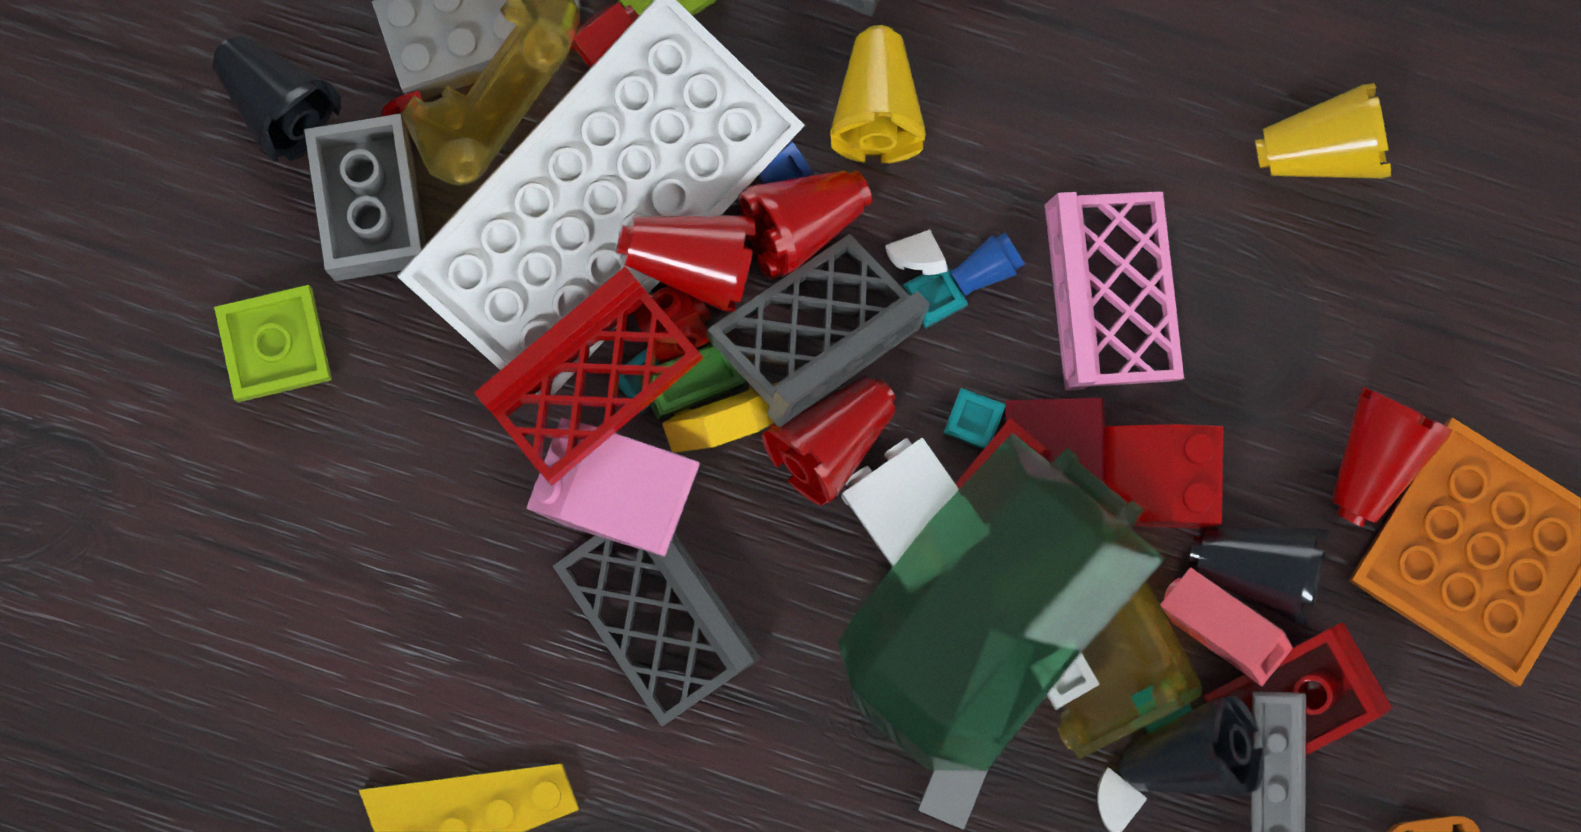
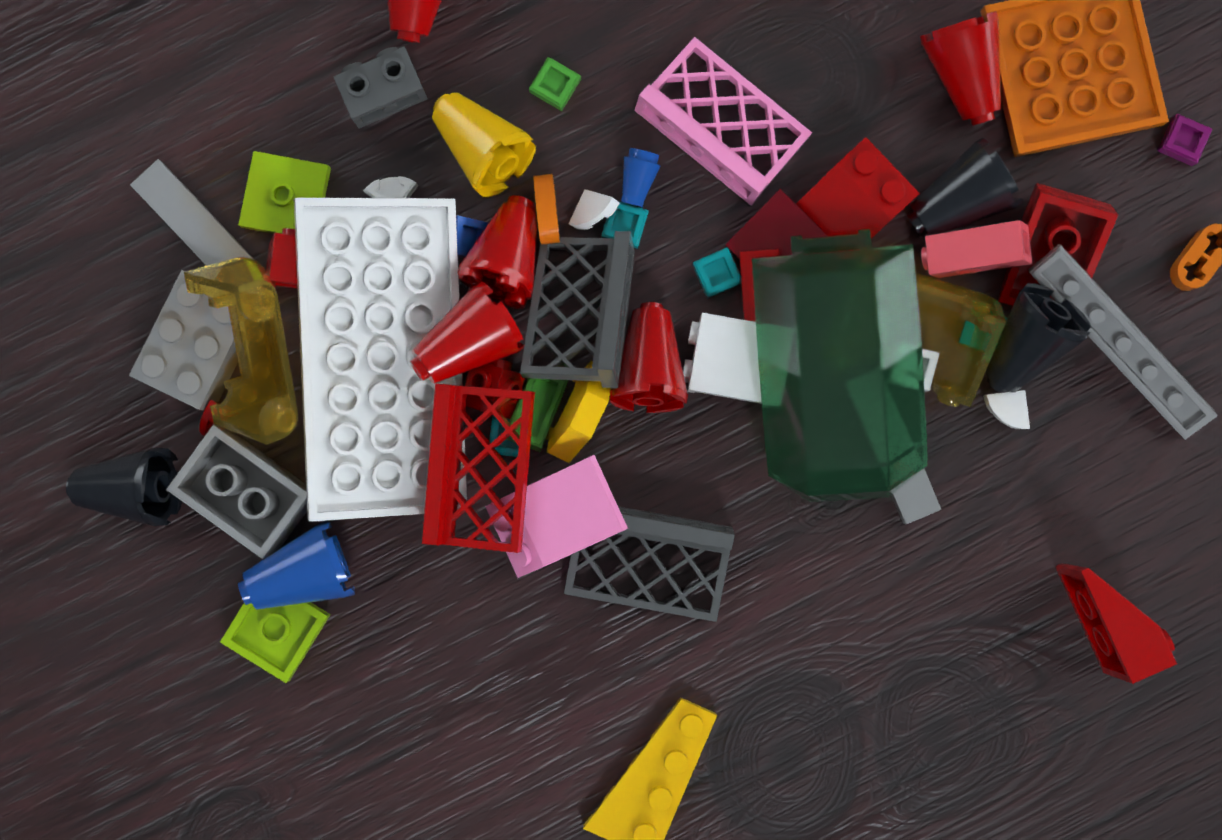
camera: 40 degrees left, 5 degrees up
none -> blue cone [238,520,355,610]
none -> white tile [363,176,418,198]
none -> bright green tile [529,57,581,111]
none -> orange beam [533,174,560,245]
none -> magenta tile [1157,113,1212,166]

